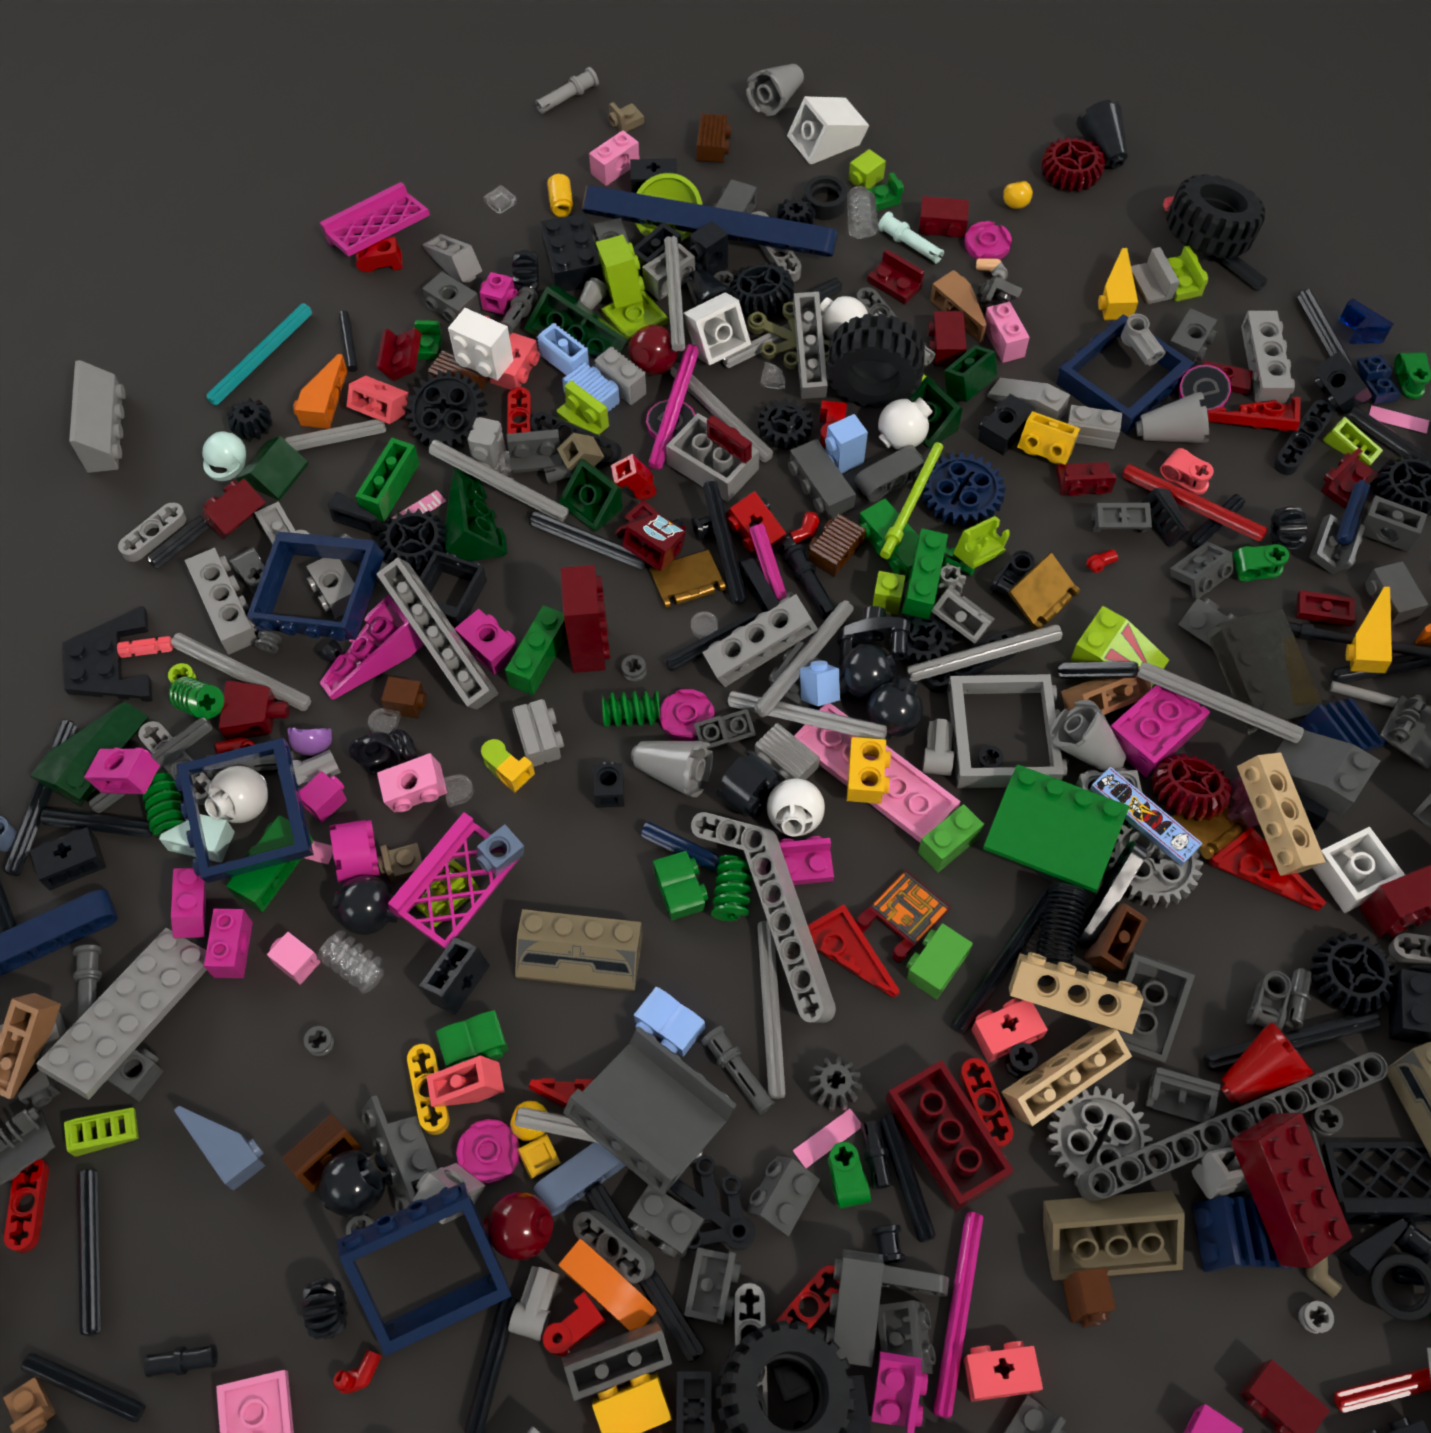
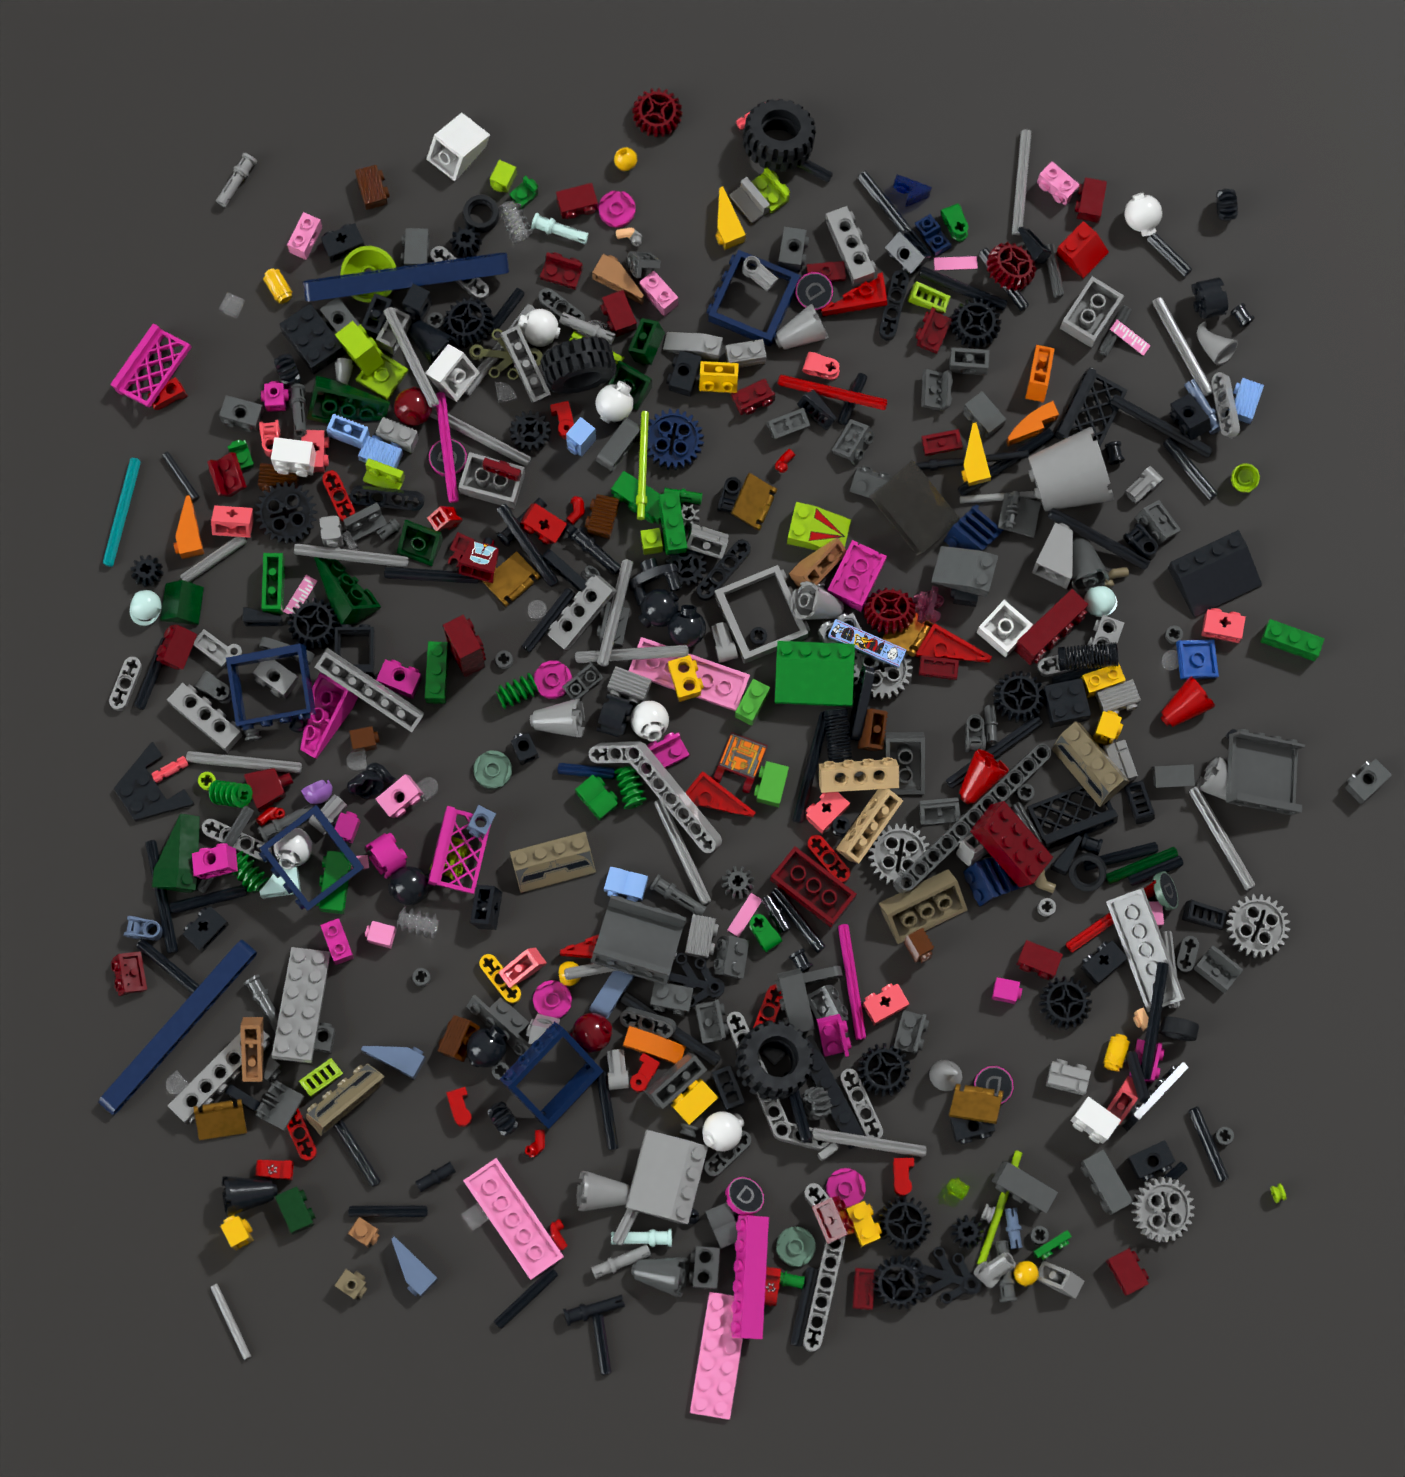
camera: 25 degrees left, 15 degrees up
light grey slope [69,360,126,473] -> none
dark pink brick [171,868,206,938] -> none
dark tan bracket [377,843,423,882] -> none
light grey slope [422,234,482,283] -> none
green brick [436,1010,509,1068] -> none
leg [481,739,535,793] -> none
light grey brick [512,699,564,767] -> none
yellow tile [517,1134,561,1179] -> none
dark tan brick [557,433,604,471] -> none
dark tan bracket [608,102,645,132] -> none
light grey cone [746,64,804,117] -> none
dark pink axle [749,524,787,601] -> none
dark grey brick [788,439,856,521] -> none
light blue brick [800,661,840,706] -> none
light grey axle [906,625,1063,682] -> none
lime hinge [953,516,1010,569] -> none
black axle [1057,661,1139,679] -> none
black cone [1076,100,1128,169] -> none
light grey axle [1137,662,1304,743] -> none
green piece [1232,544,1289,582] -> none
tan brick [1237,752,1326,876] -> none
black gear [1269,506,1308,551] -> none
dark blue axle [1336,480,1370,545] -> none
none -> dark tan slope [306,1063,384,1136]
none -> red leg [446,1087,472,1127]
none -> sand green tile [474,750,512,789]
none -> light grey brick [685,914,719,959]
none -> dark red plate [918,656,959,680]

